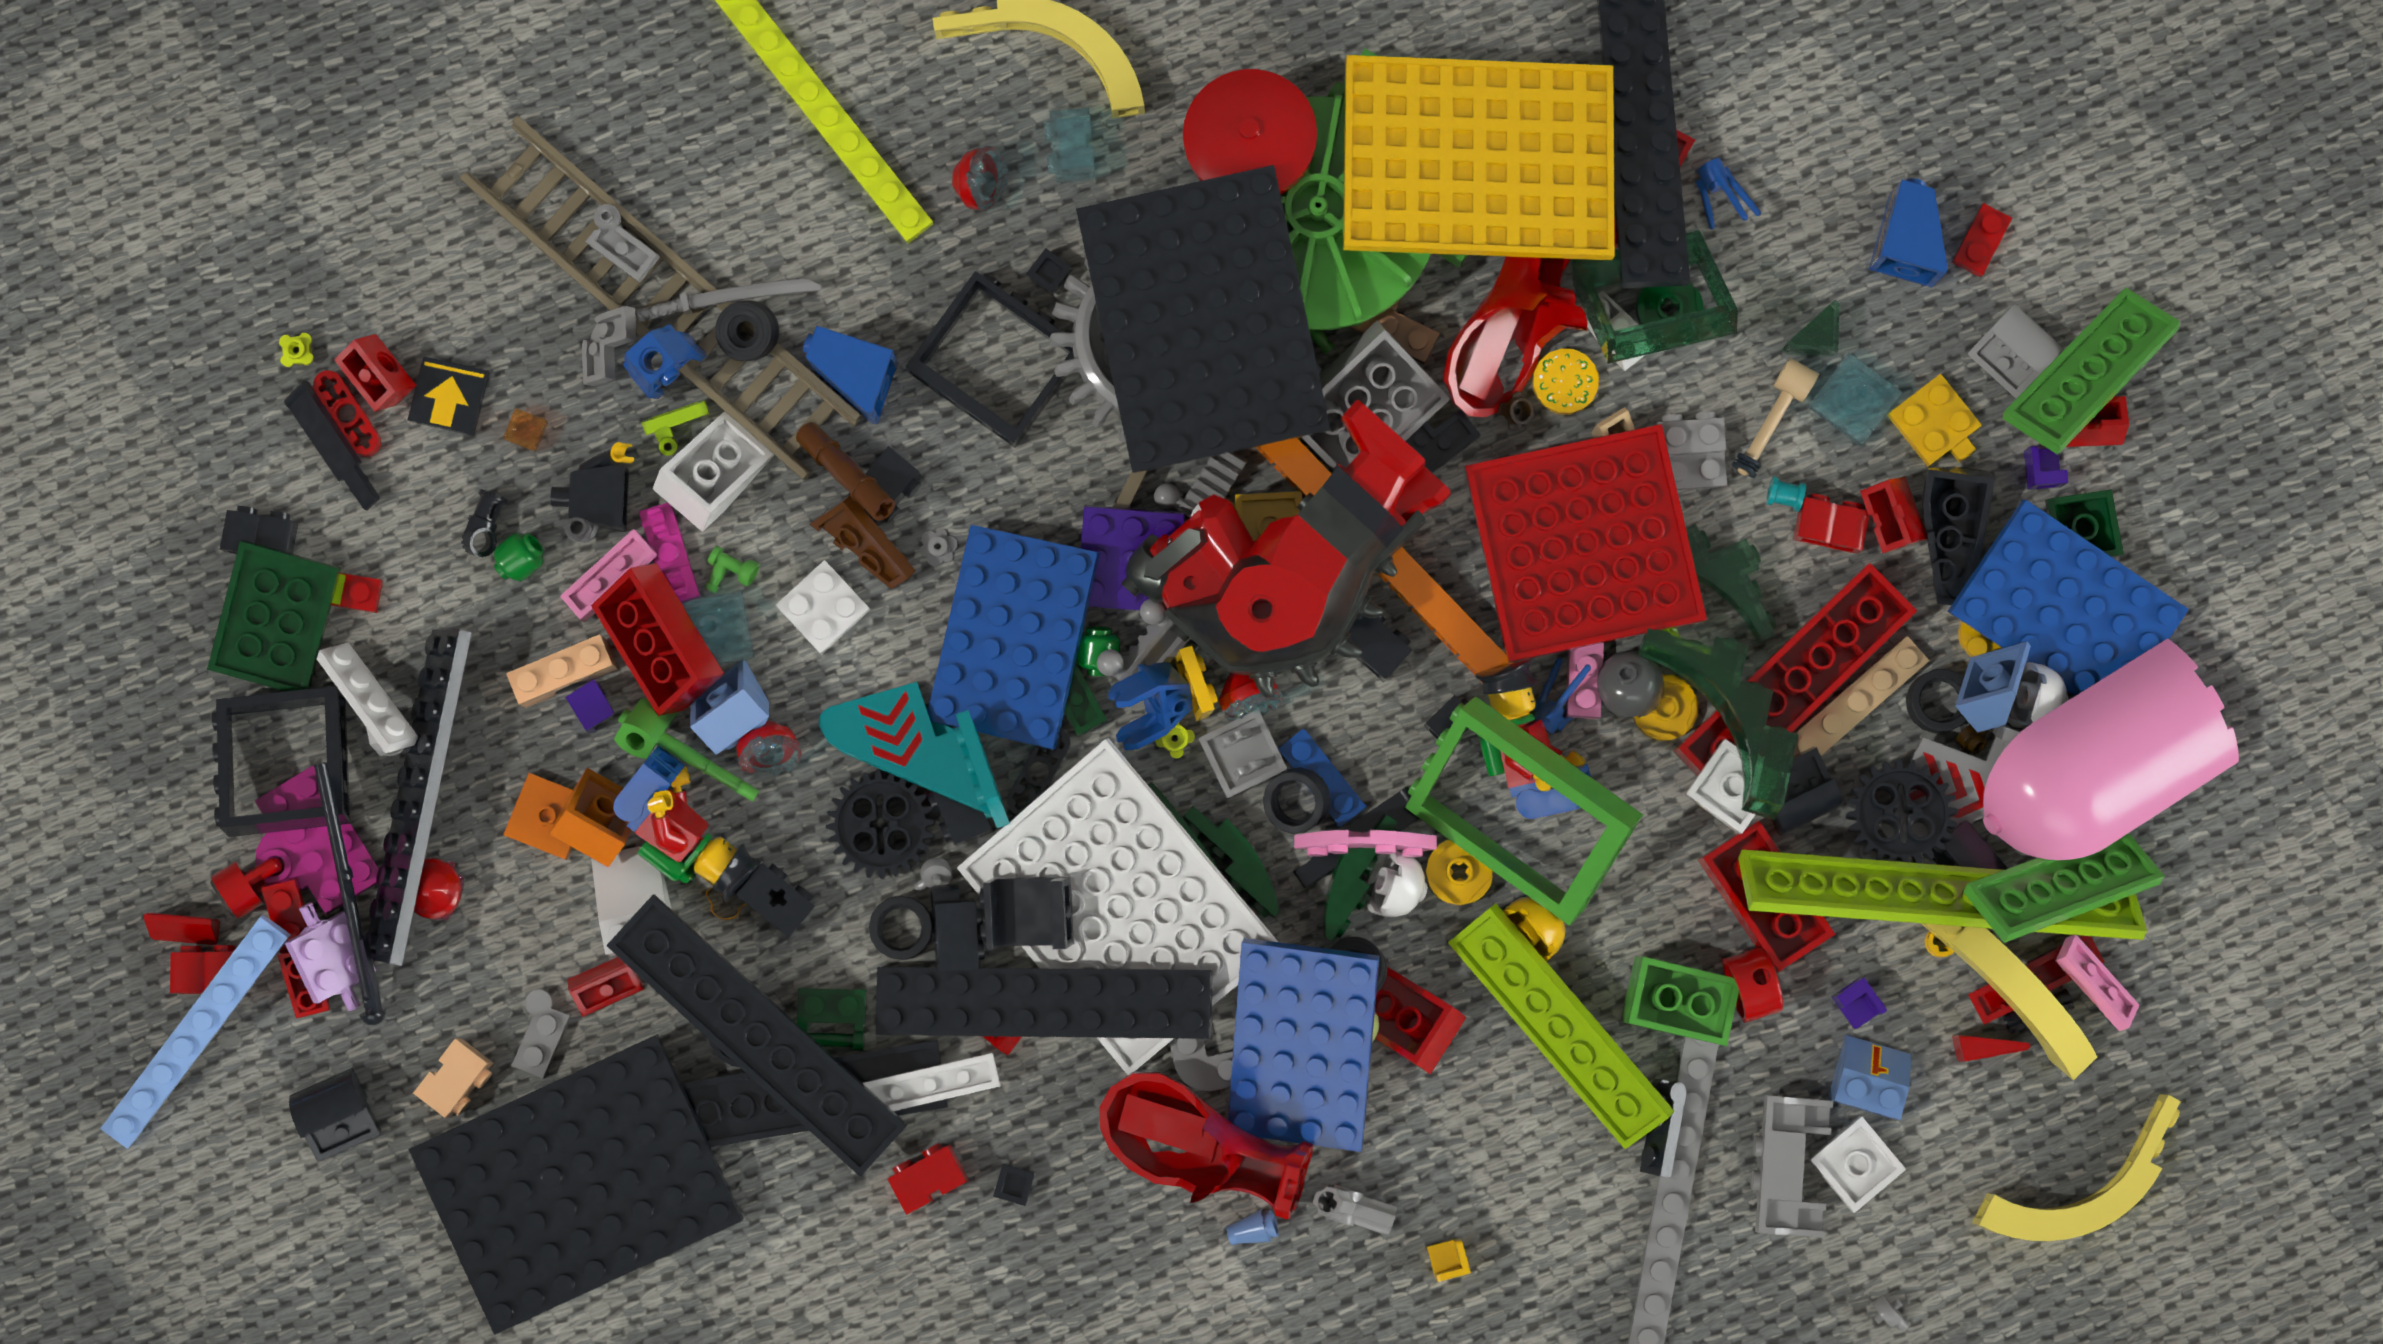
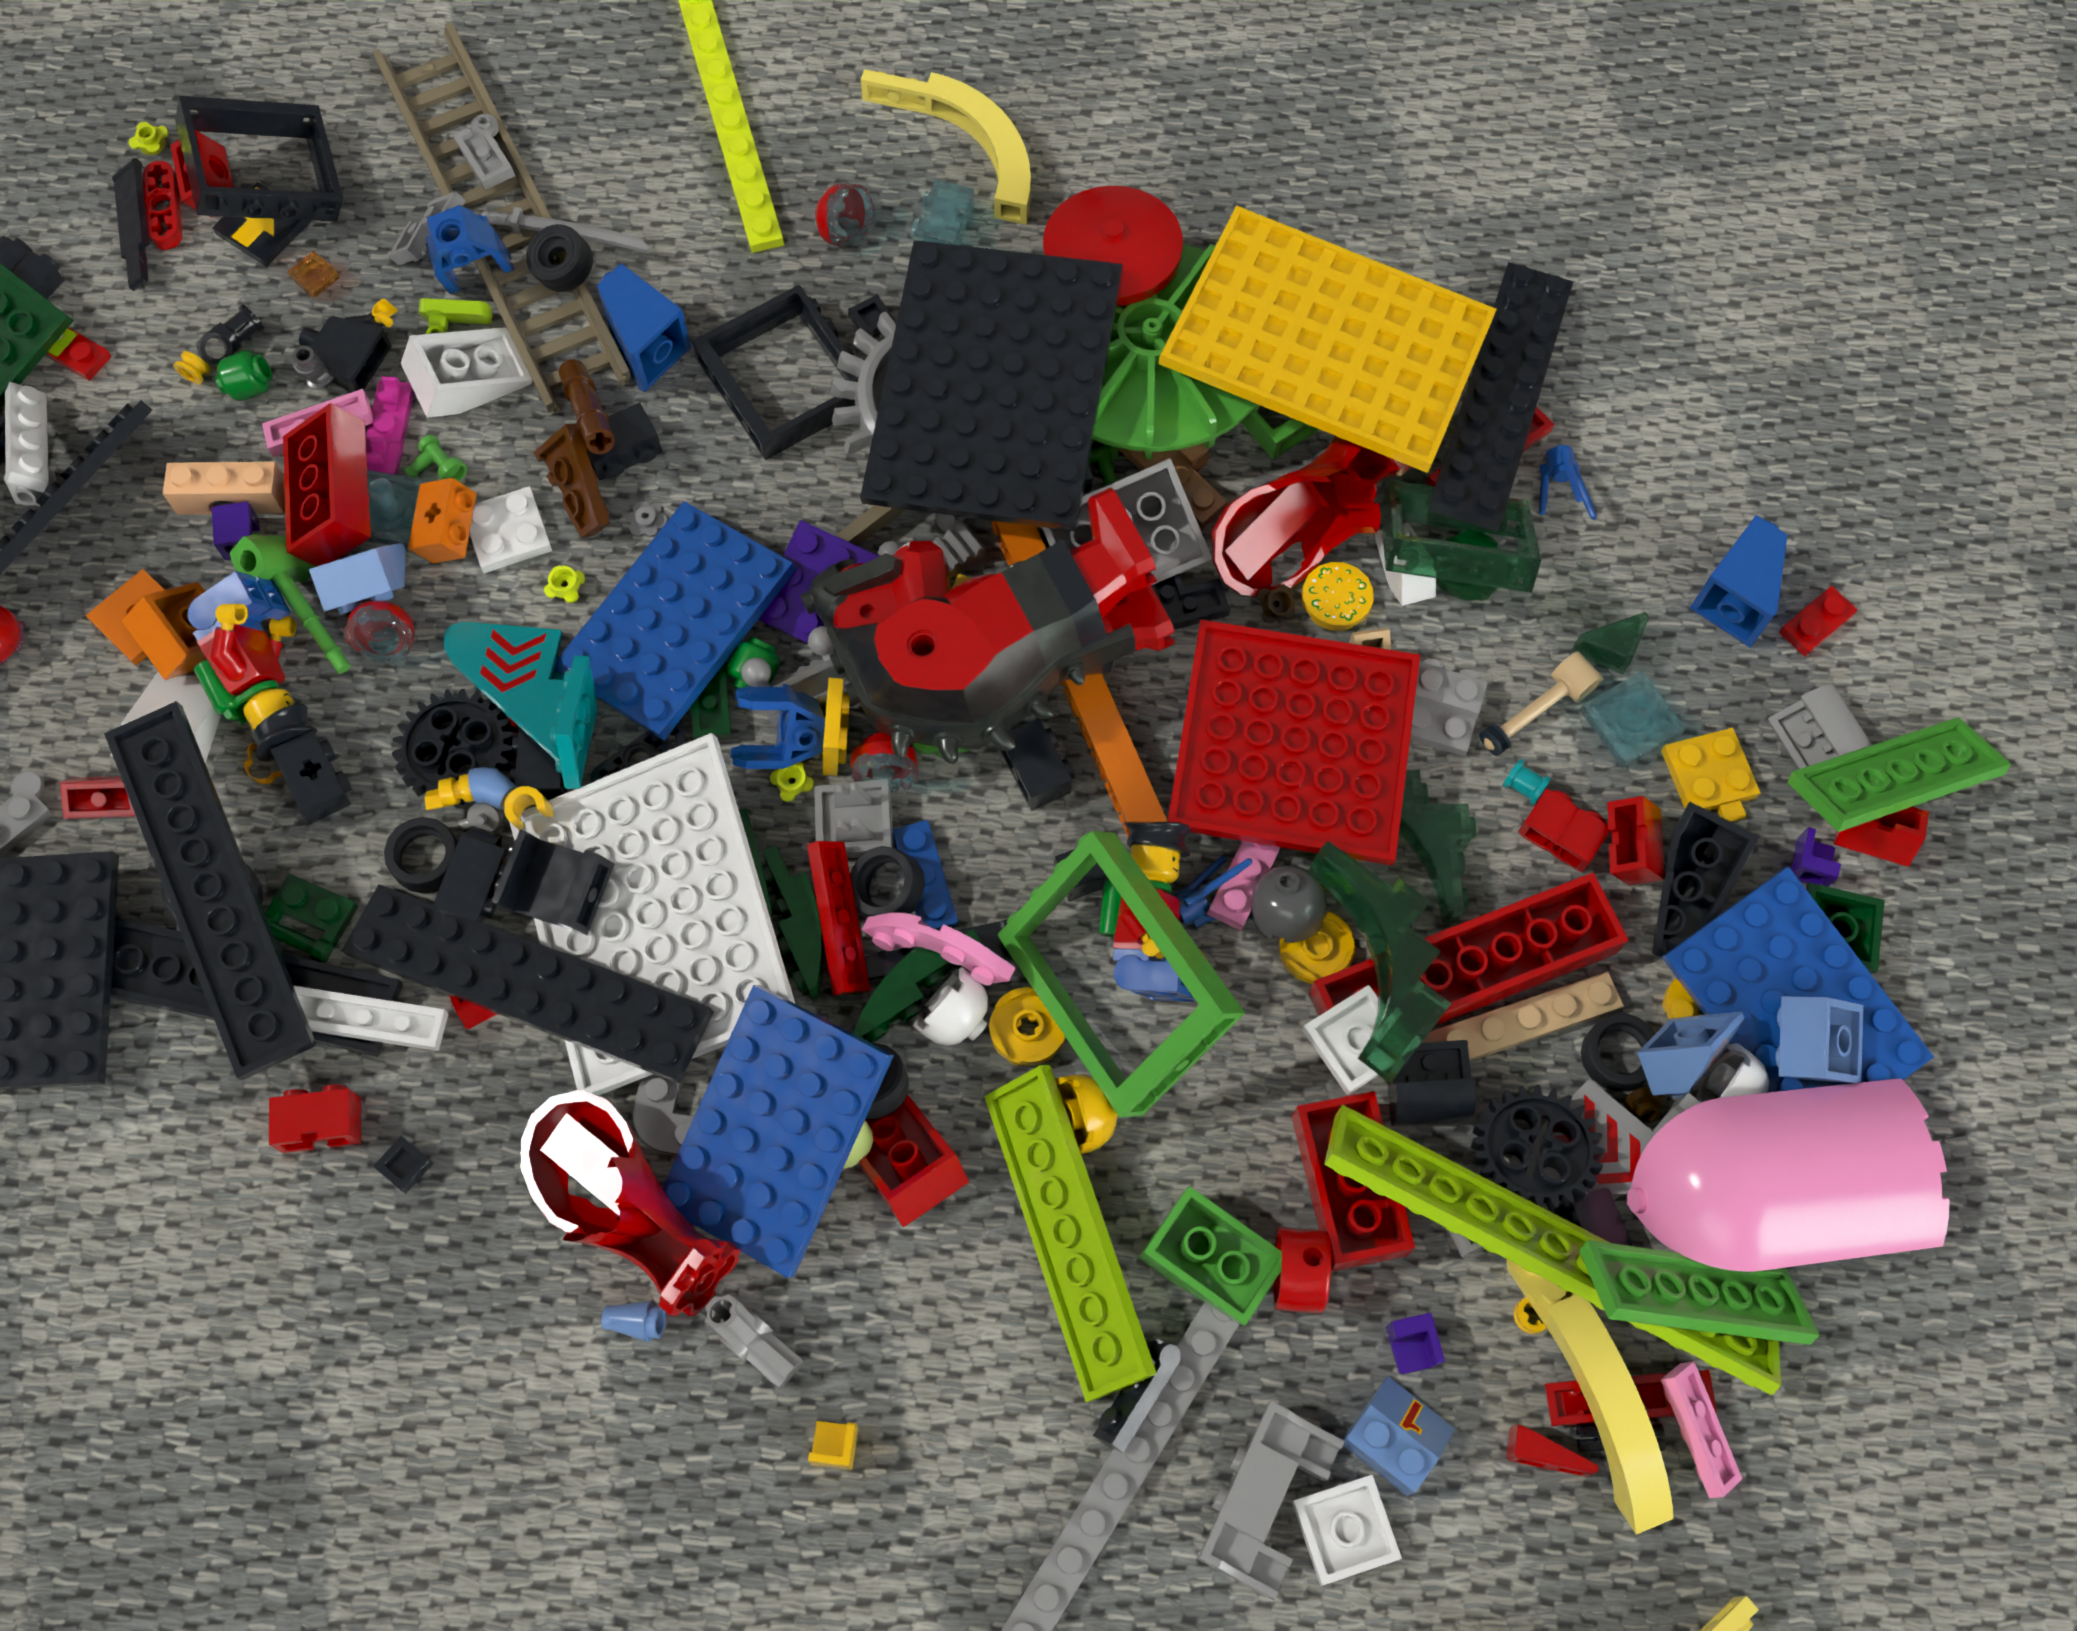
camera: 20 degrees right, 15 degrees down
none -> yellow bush [173,351,211,385]
none -> black window [175,95,343,221]
none -> orange brick [408,478,477,563]
none -> yellow piece [424,767,554,831]
none -> neon yellow plate [544,566,585,603]
none -> red plate [807,841,871,995]
none -> medium blue slope [1776,996,1864,1084]

